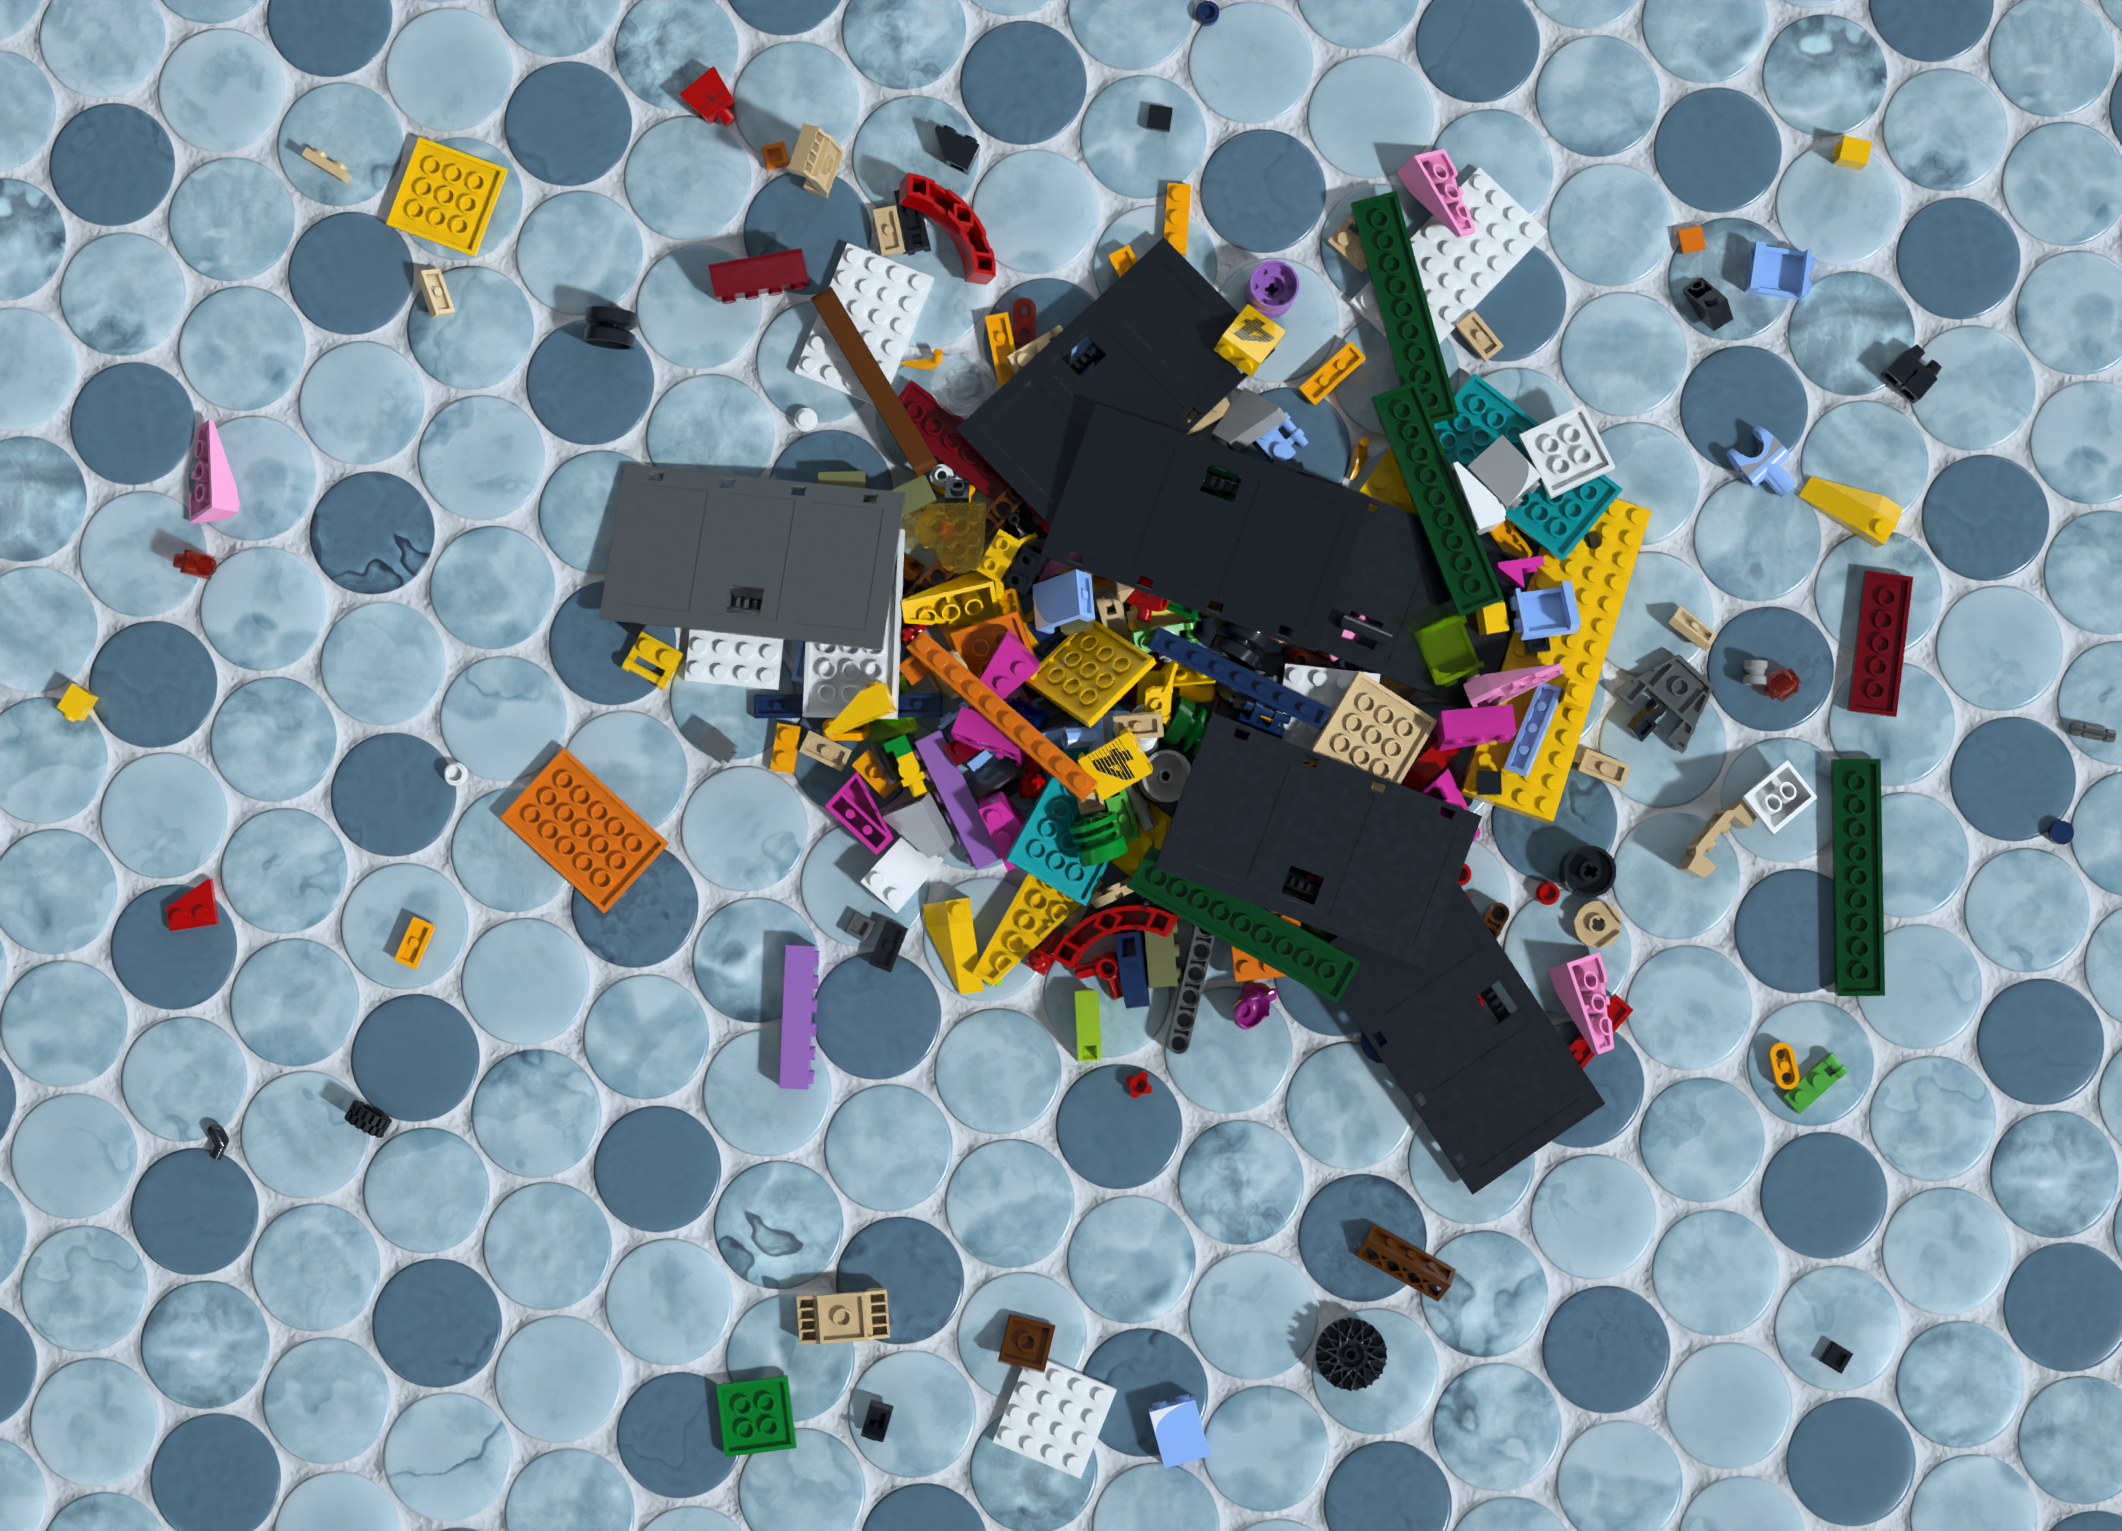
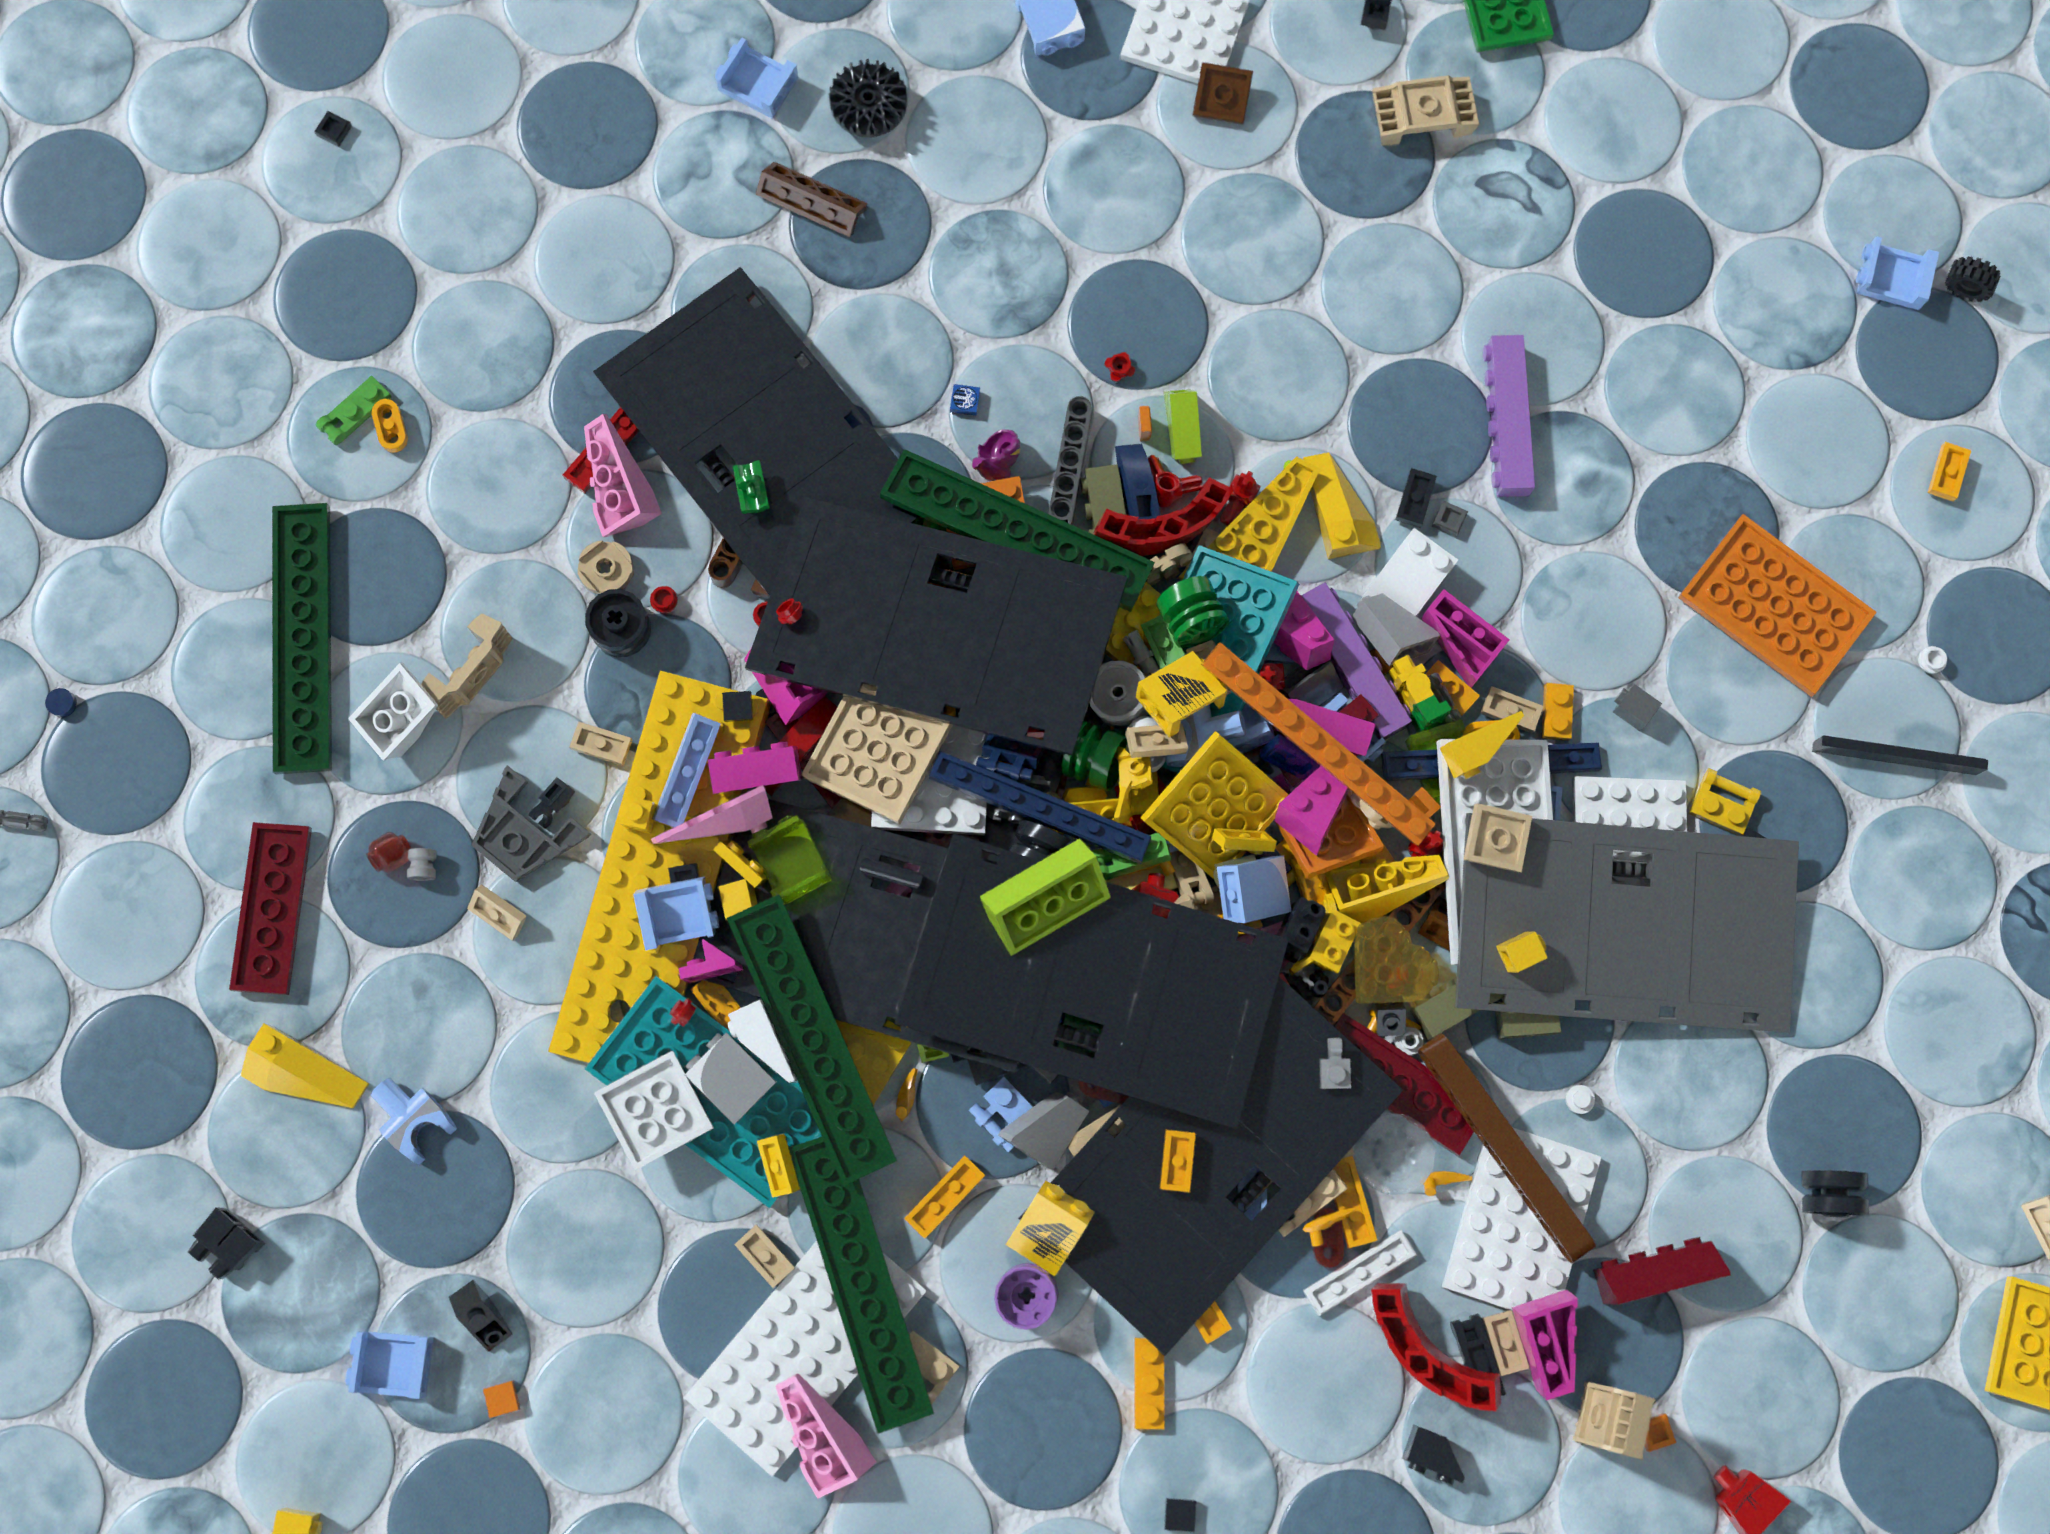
camera: 175 degrees right, 10 degrees down
none -> red plate [670,998,696,1027]
none -> yellow plate [713,840,768,888]
none -> light blue panel [715,38,799,119]
none -> green hips [733,460,770,514]
none -> yellow plate [757,1134,800,1198]
none -> red plate [776,598,803,624]
none -> blue tile [950,384,980,416]
none -> lime slope [980,839,1111,956]
none -> orange tile [1138,406,1152,441]
none -> light orange plate [1160,1130,1195,1192]
none -> yellow plate [1212,828,1277,854]
none -> light orange bar [1303,1208,1355,1246]
none -> white tile [1303,1230,1417,1316]
none -> light grey plate [1320,1038,1351,1089]
none -> tan plate [1463,803,1532,872]
none -> yellow brick [1496,932,1548,973]
none -> dark pink wedge [1512,1289,1578,1400]
none -> black tile [1812,735,1988,775]
none -> light blue panel [1856,236,1939,310]

